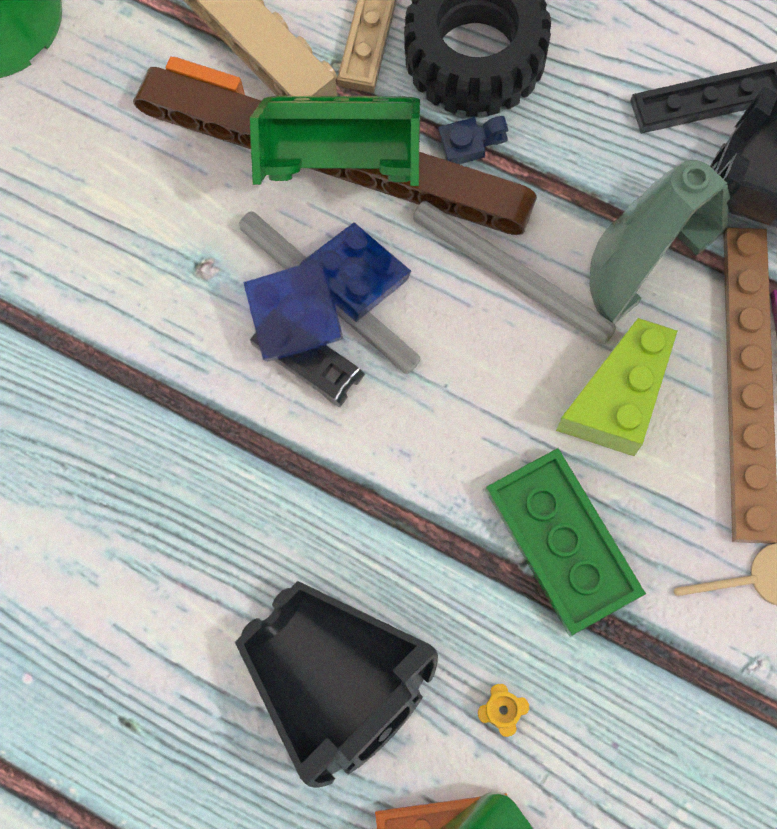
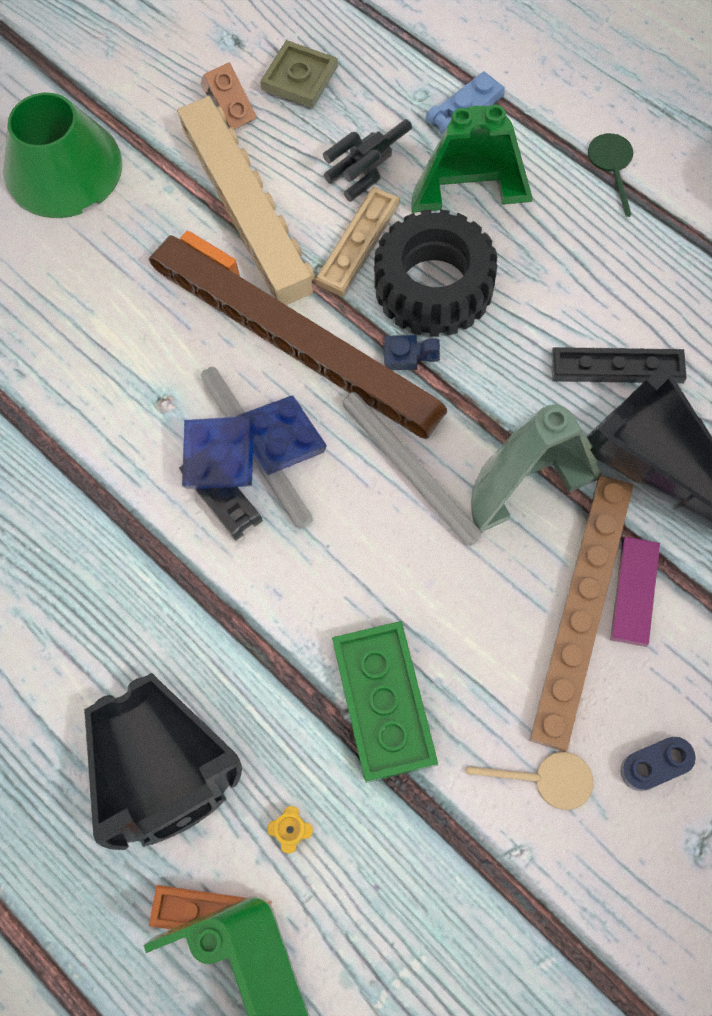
camera: 15 degrees right, 5 degrees down
green windscreen [250,96,420,186] -> none
lime wedge [556,318,678,456] -> none

